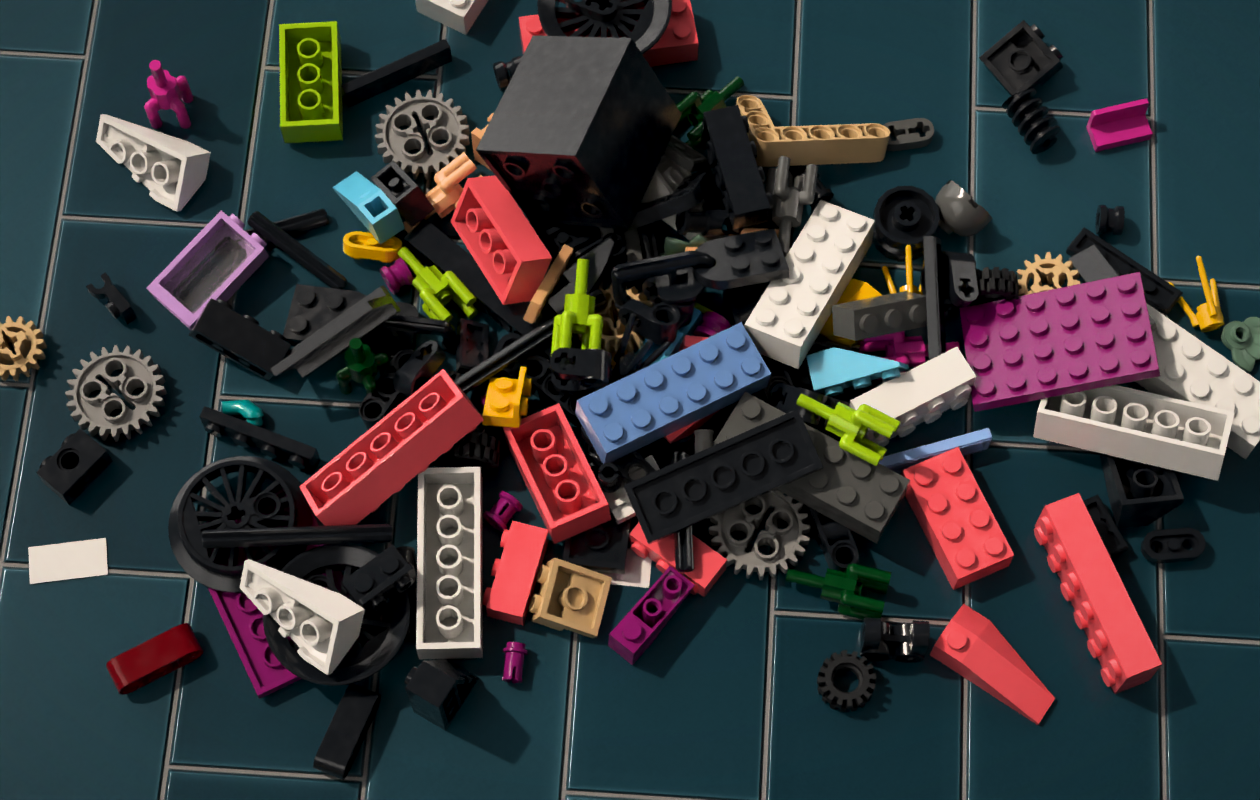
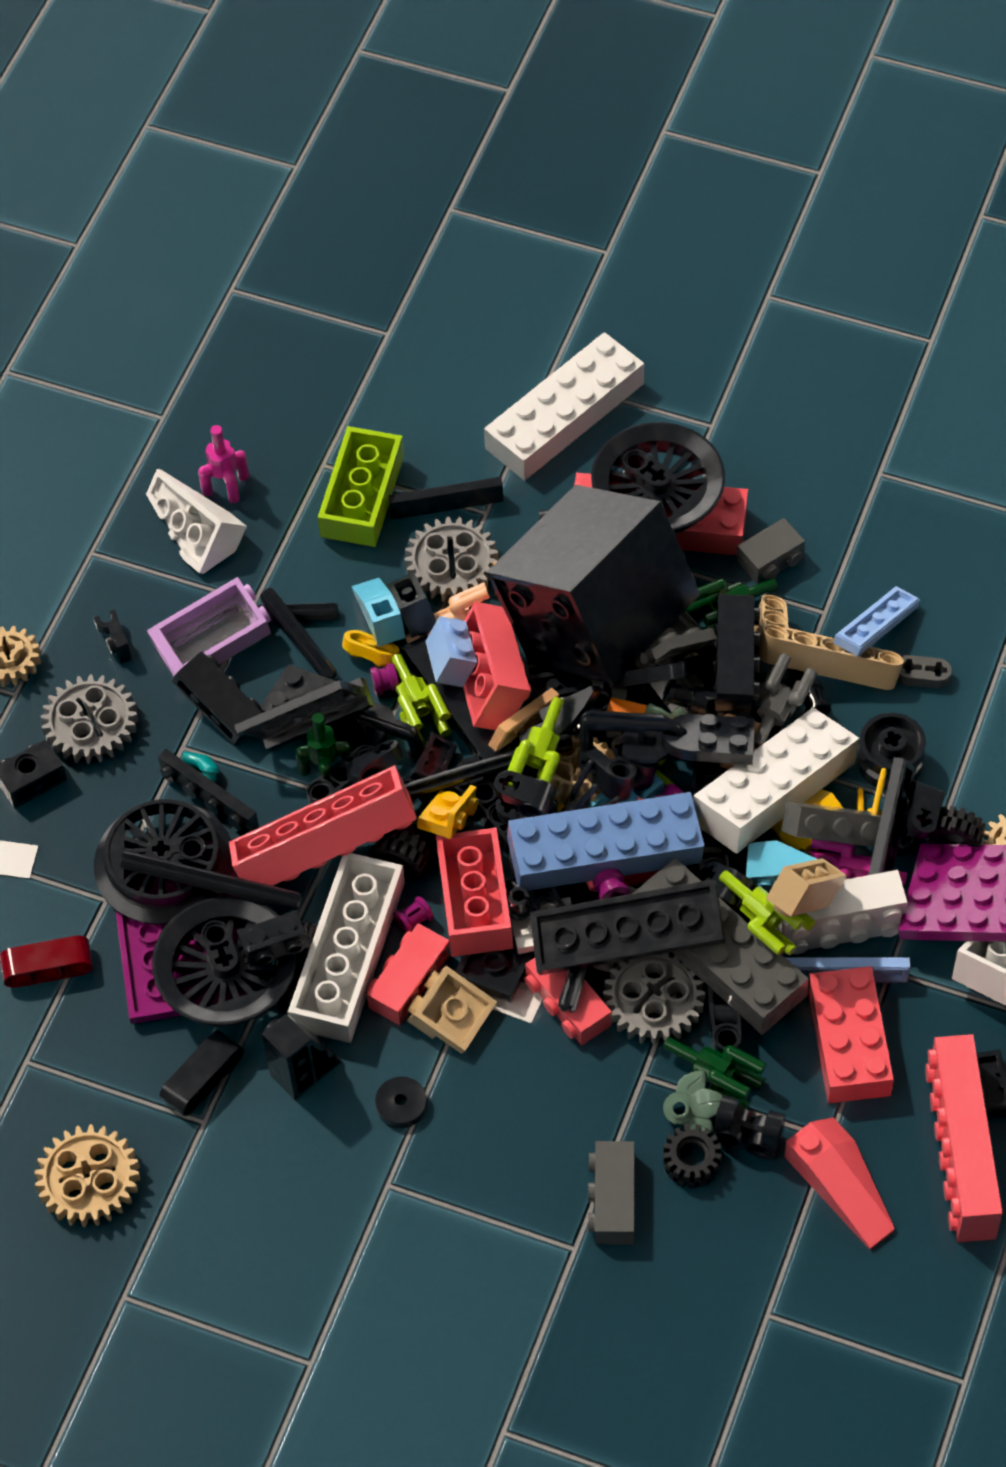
camera: 20 degrees right, 10 degrees down
white wedge [239,559,365,675] -> none
magenta pin [502,642,528,683] -> none
magenta slope [608,566,695,665] -> none
dark grey cylinder [935,180,993,237] -> none
none -> black piece [375,1077,427,1128]
none -> light blue brick [425,616,477,687]
none -> dark grey brick [588,1141,634,1245]
none -> magenta wheel [593,868,630,900]
none -> orange piece [607,697,647,714]
none -> dark grey plate [640,627,717,665]
none -> sand green plate [663,1071,723,1133]
none -> dark grey brick [737,518,805,584]
none -> tan brick [766,858,847,917]
none -> light blue tile [833,586,920,657]

